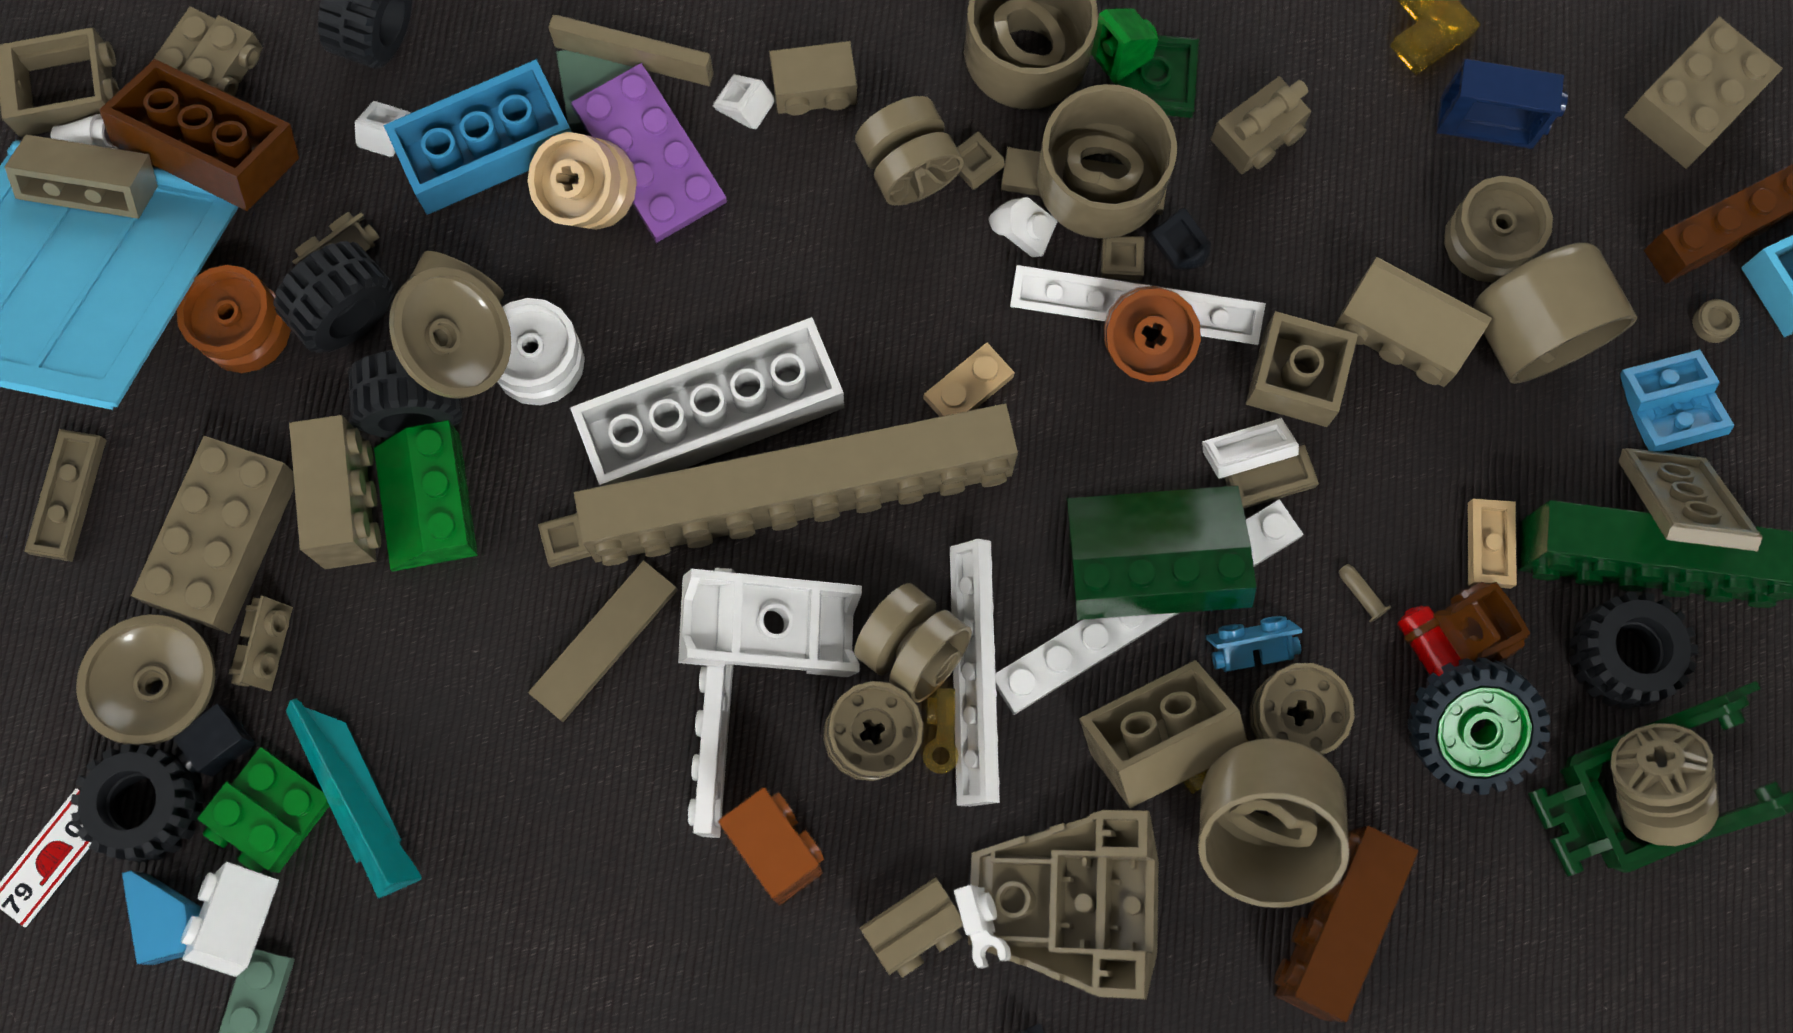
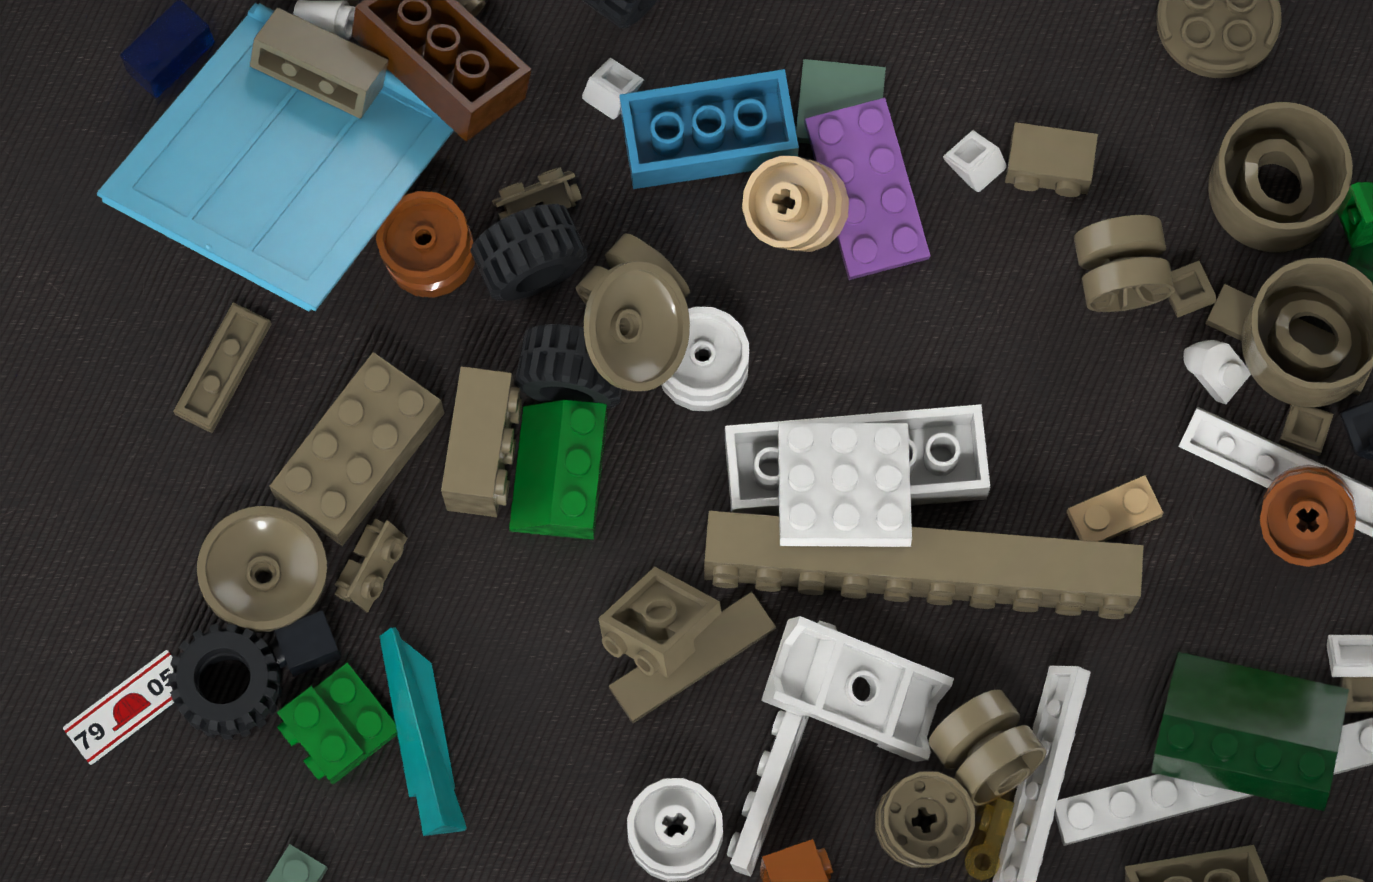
camera: 20 degrees right, 0 degrees up
dark azure slope [122,871,201,965] -> none
white brick [181,862,279,977] -> none
dark tan tile [538,513,591,567] -> none
dark tan tile [548,15,713,86] -> none
dark azure hinge [1206,616,1303,672] -> none
none -> dark tan plate [598,567,721,678]
none -> white wheel [627,778,723,882]
none -> white plate [778,423,912,547]

